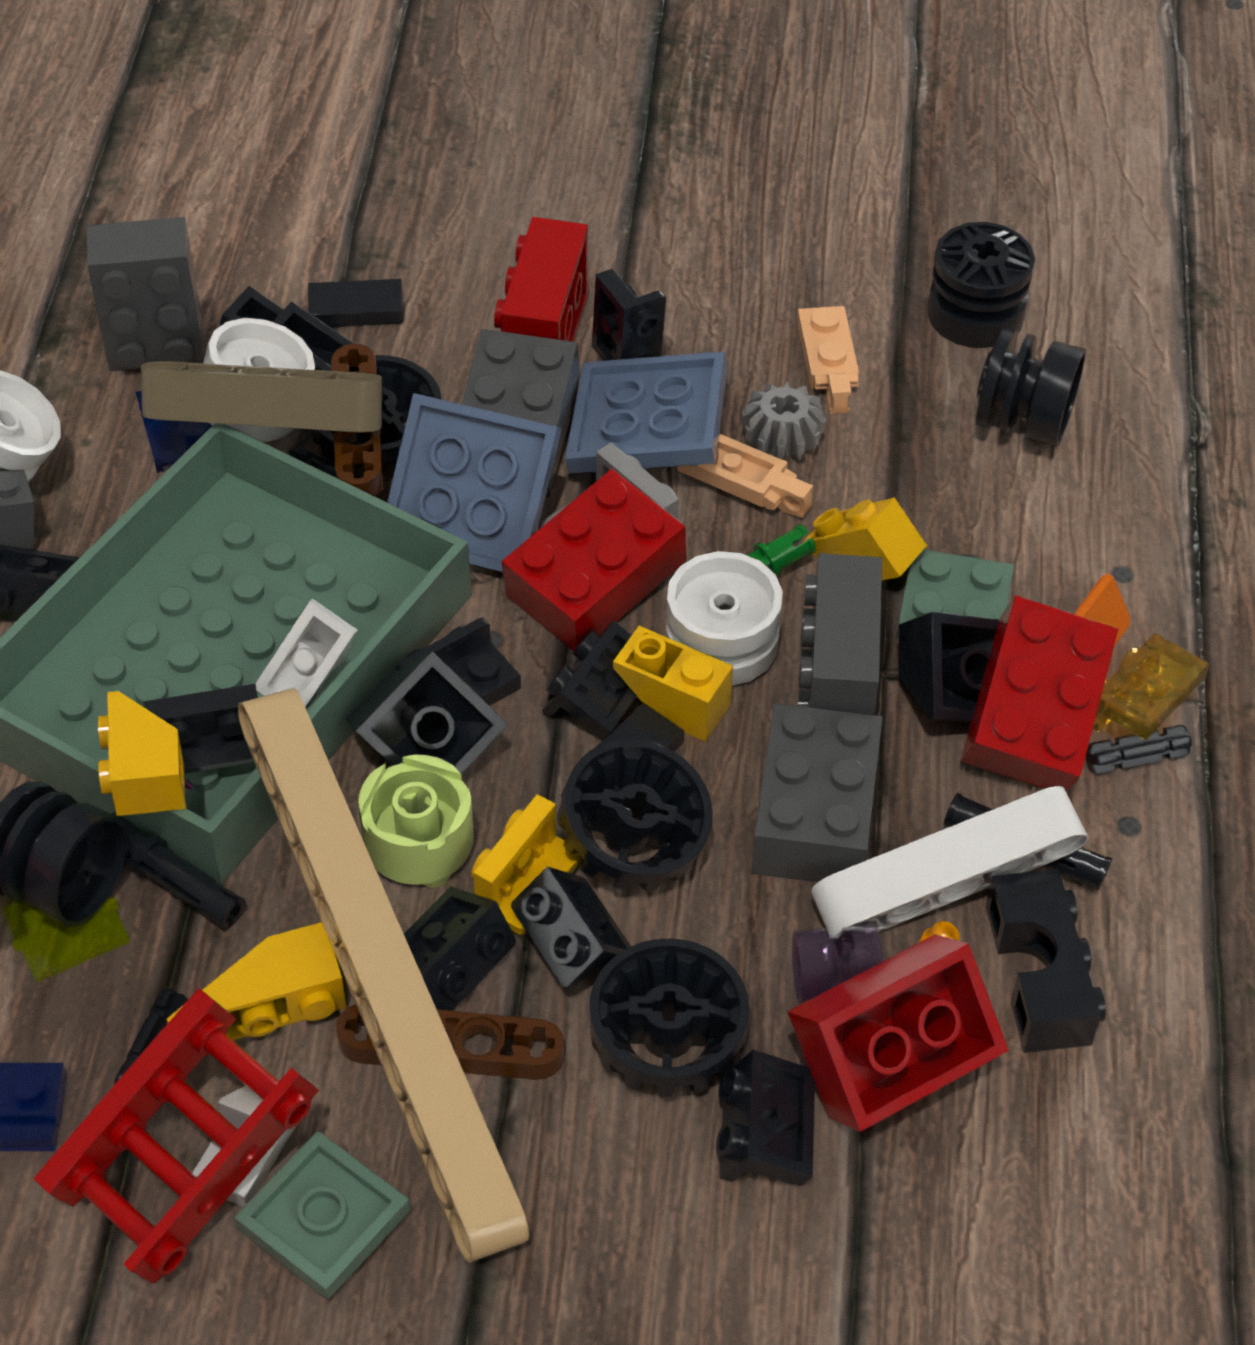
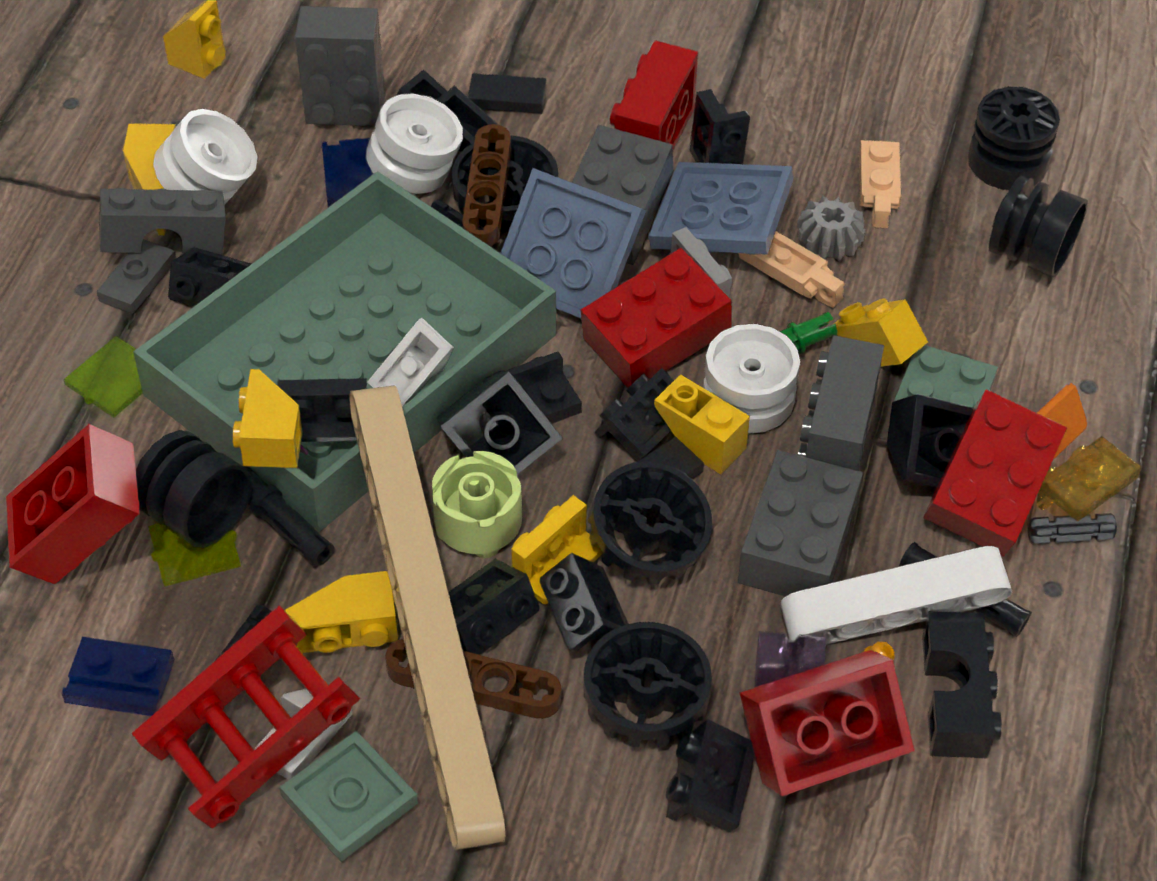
camera: 10 degrees right, 0 degrees up
dark tan beam [141,361,382,432] -> none

